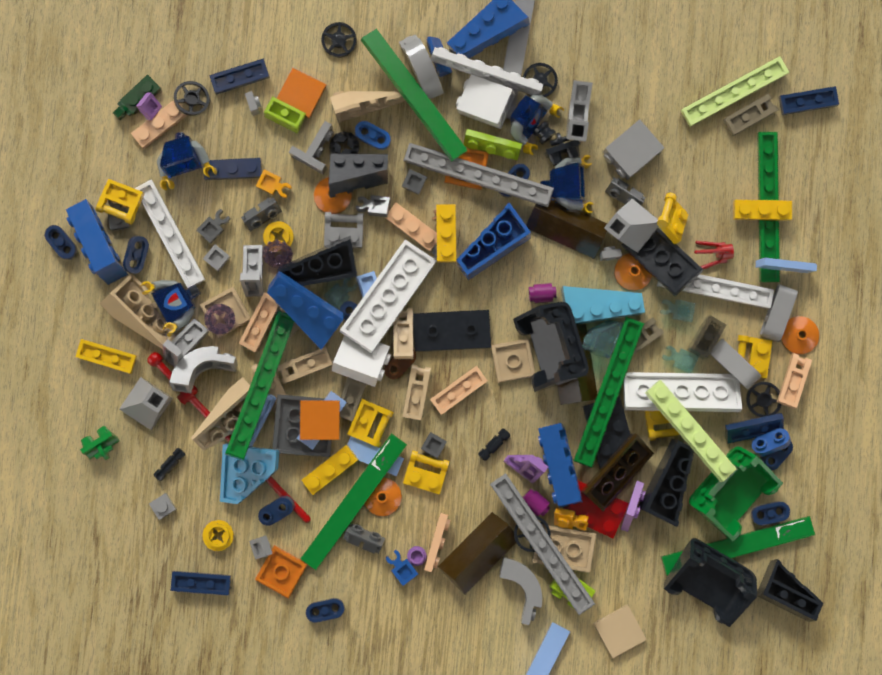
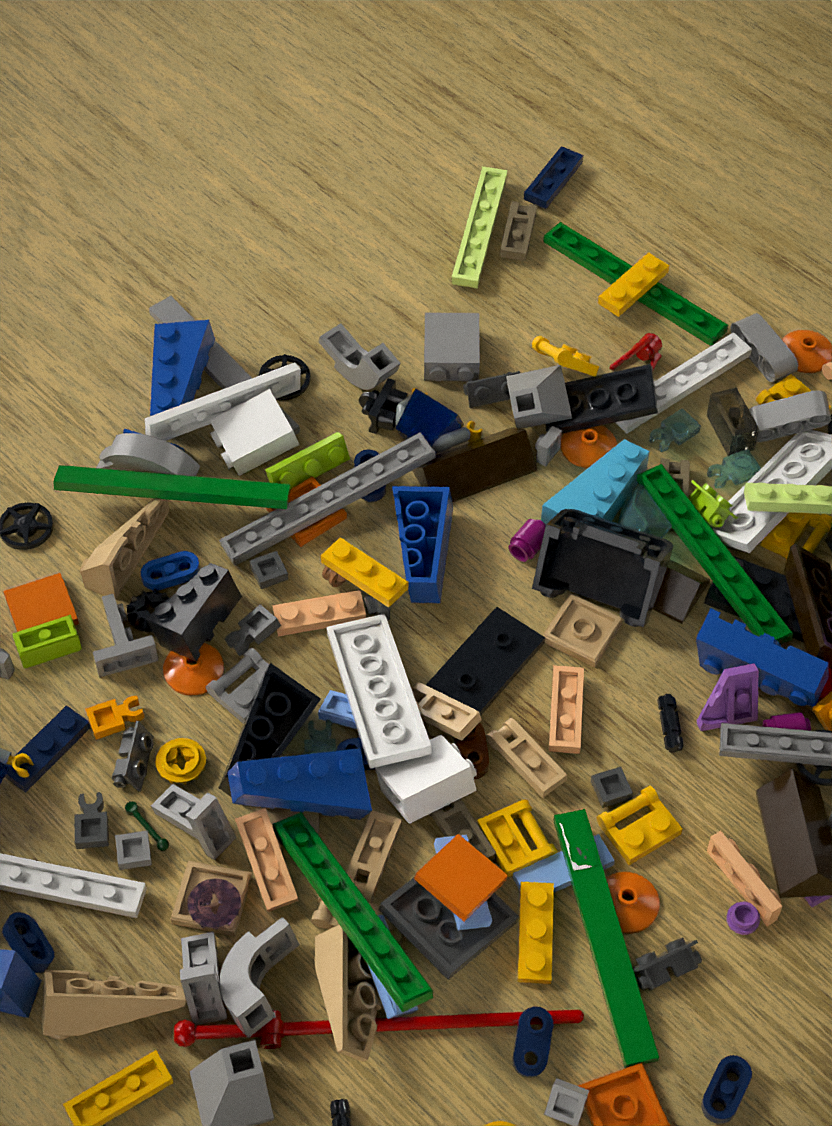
camera: 45 degrees left, 30 degrees down
torso [140,280,201,337] -> none
dark azure plate [220,443,279,504] -> none
gear [262,239,293,268] -> none
blue plate [386,549,419,586] -> none
torso [510,94,564,155] -> none
black wheel [532,121,556,145] -> none
light blue tile [755,258,817,273] -> none
none -> dark green hinge [125,801,169,851]
none -> lime hinge [688,480,738,528]

